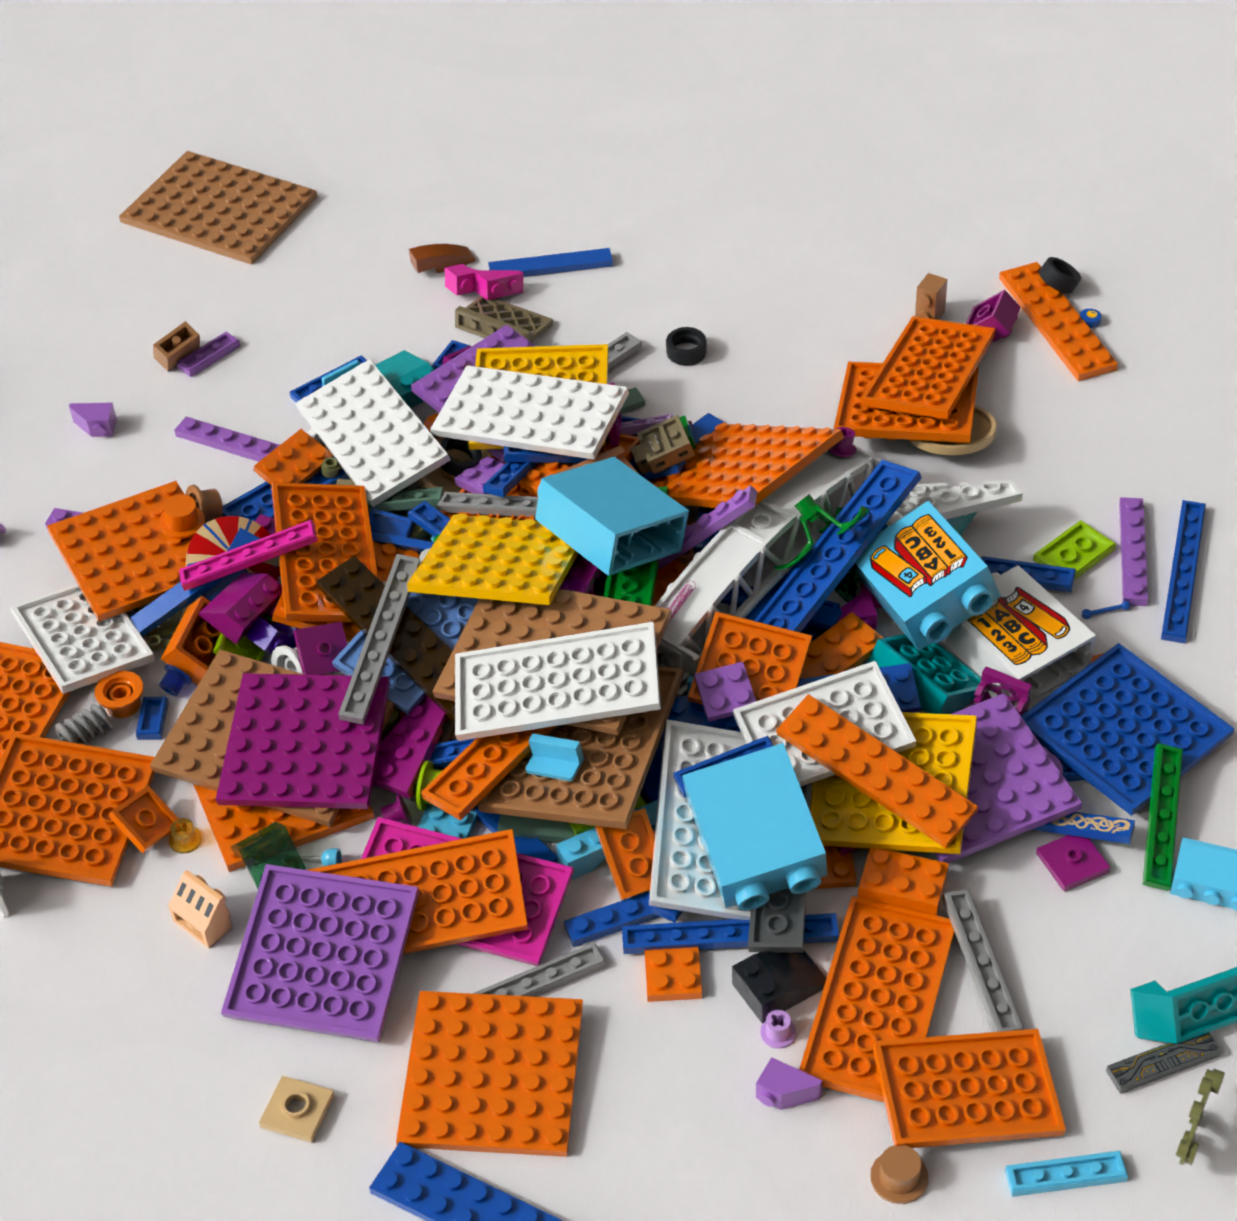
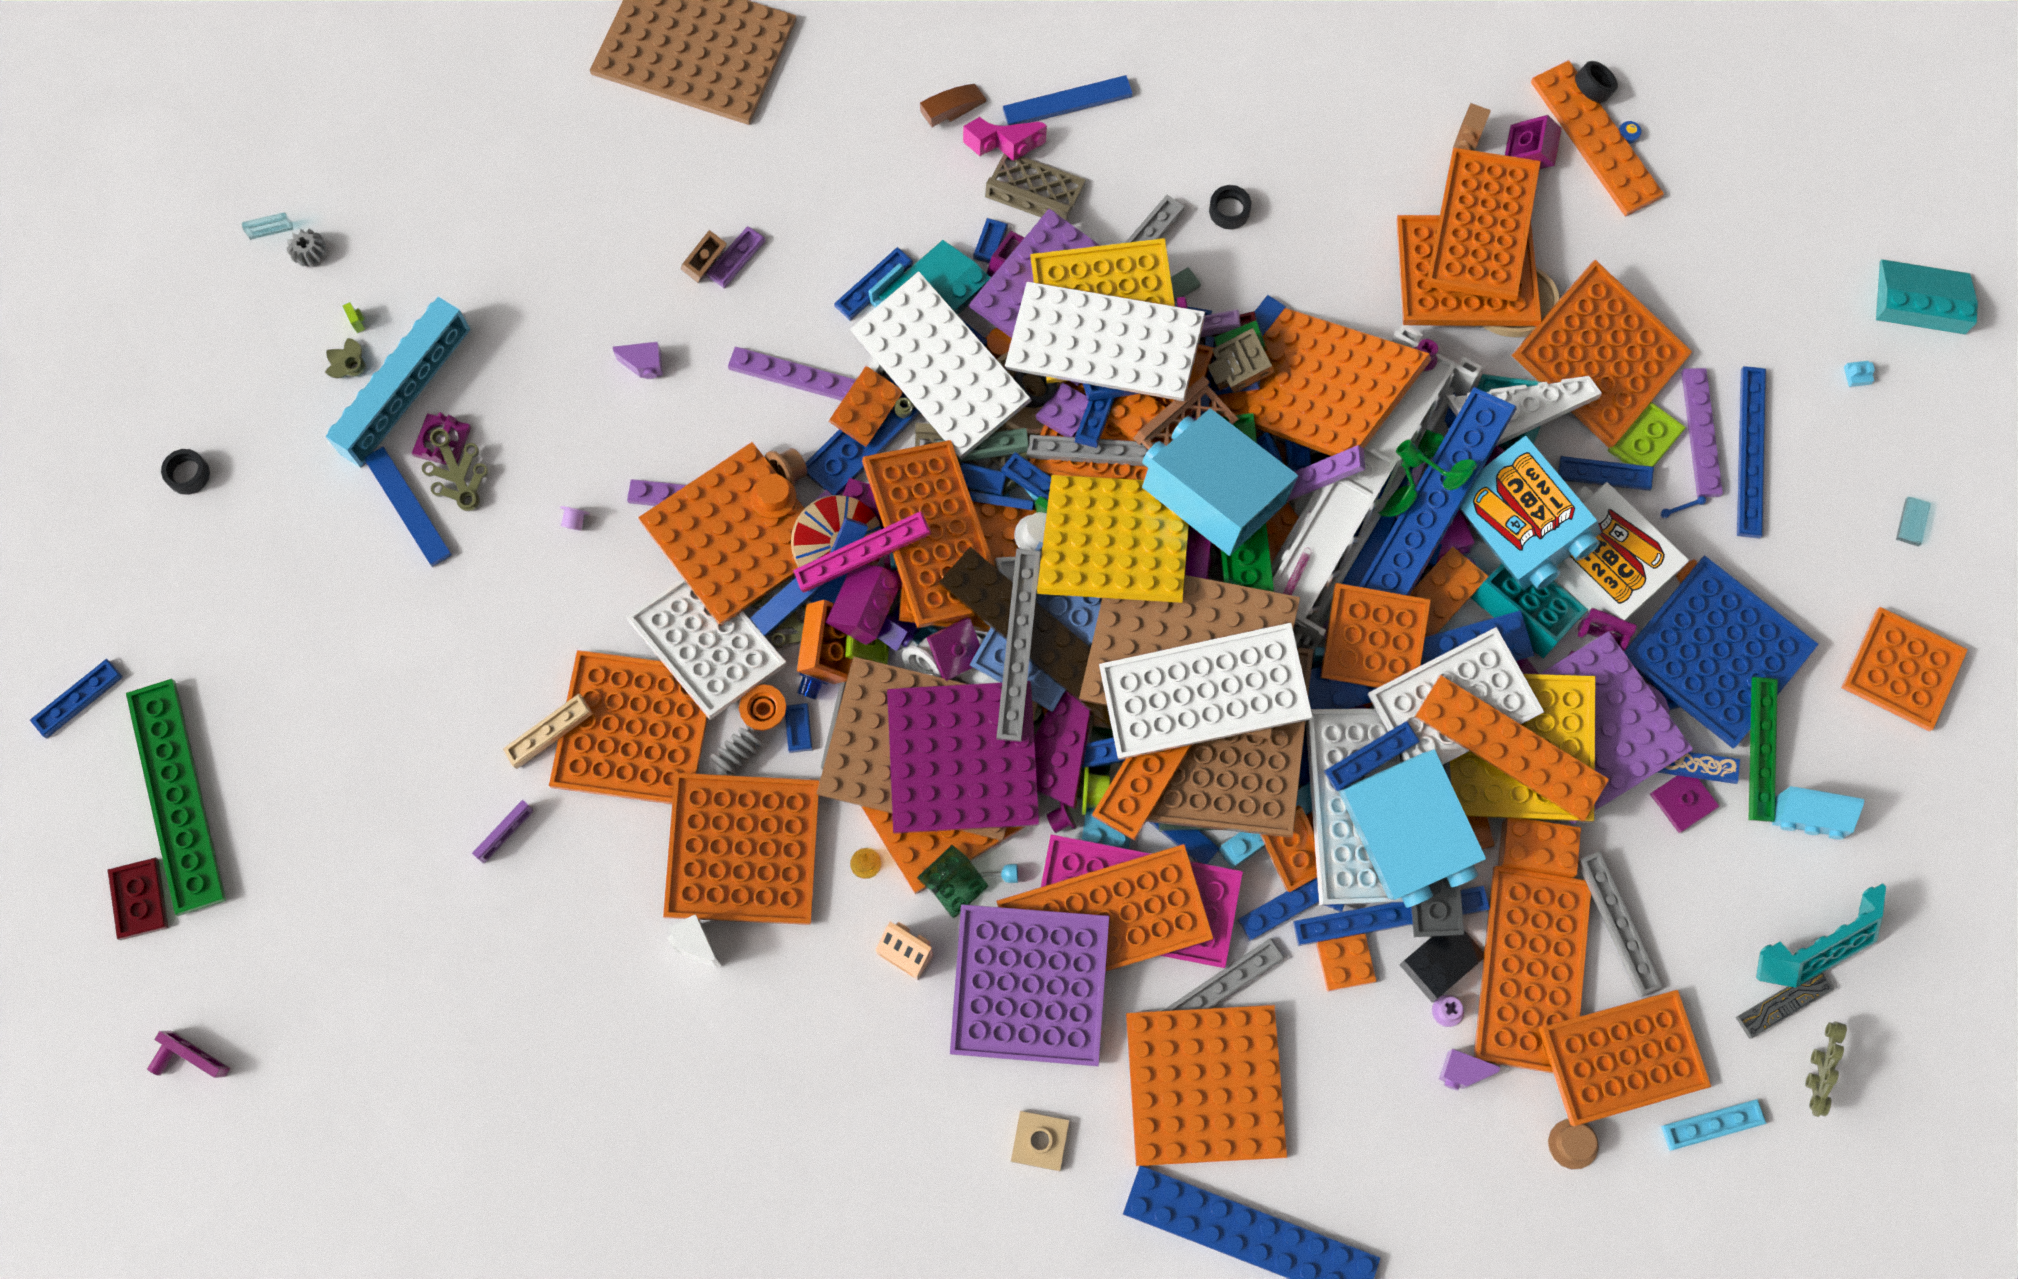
camera: 10 degrees left, 25 degrees up
orange plate [109,785,182,854] -> none
medium azure panel [525,733,584,781] -> none
medium lavender plate [694,662,756,722] -> none
none -> orange plate [1511,259,1692,448]

